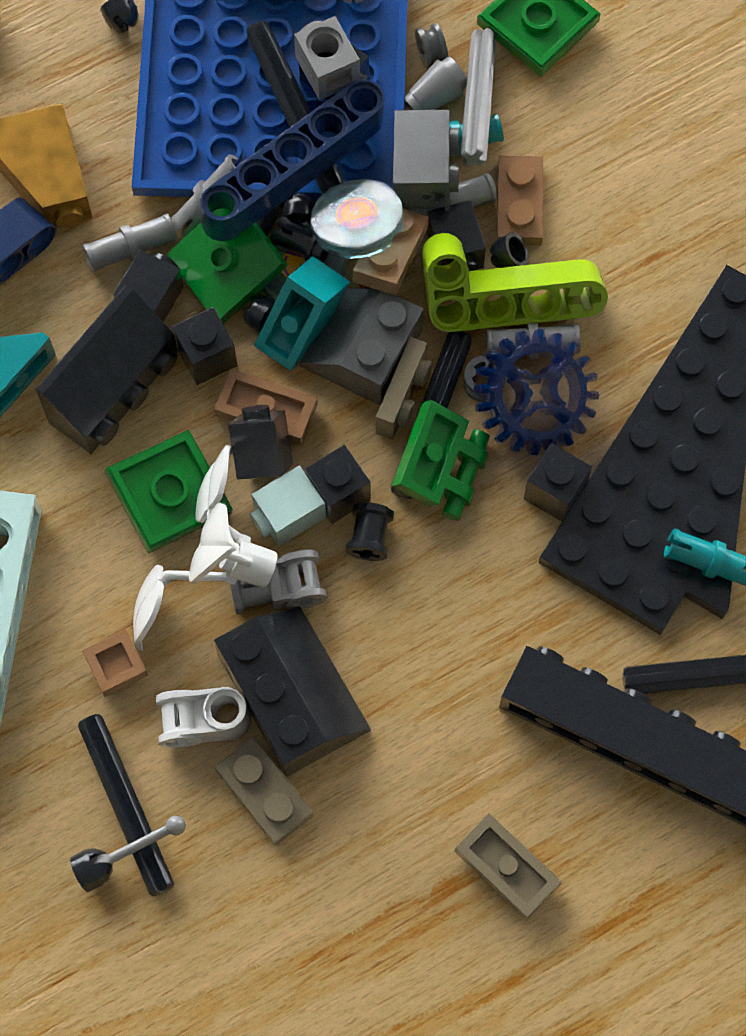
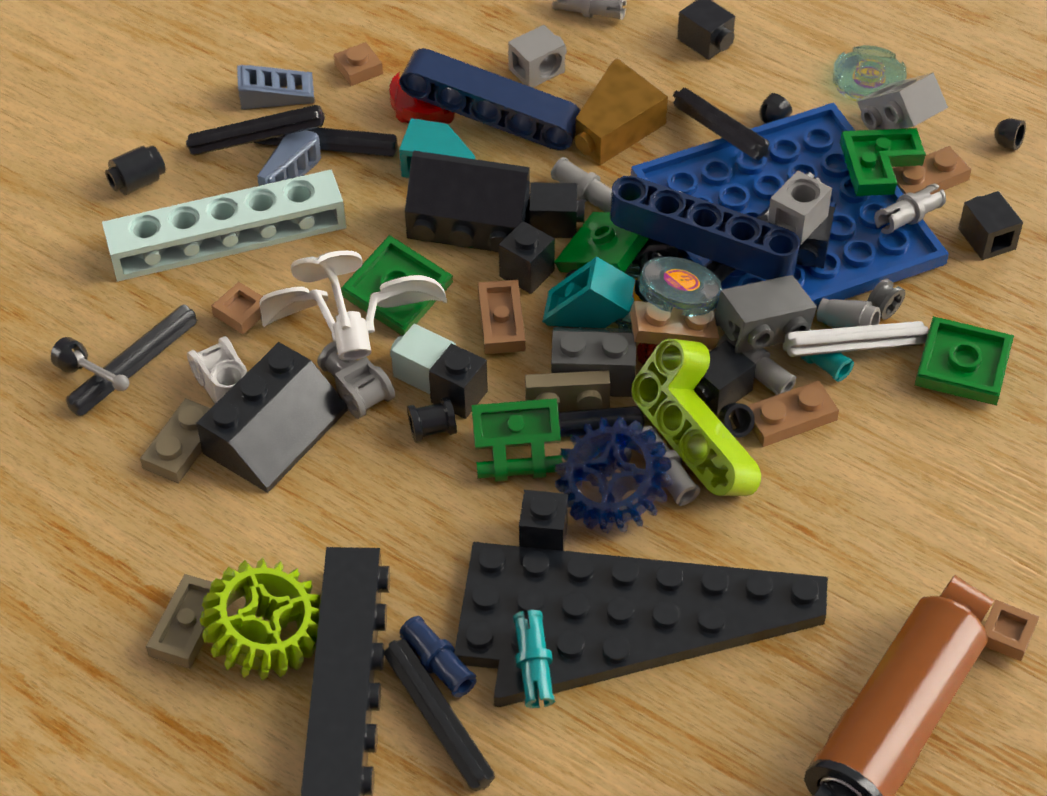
camera: 65 degrees right, 20 degrees down
black brick [228,405,293,480] -> none
none -> lime gear [199,558,321,681]
none -> dark blue pin [399,616,477,698]
none -> black axle [673,87,770,161]

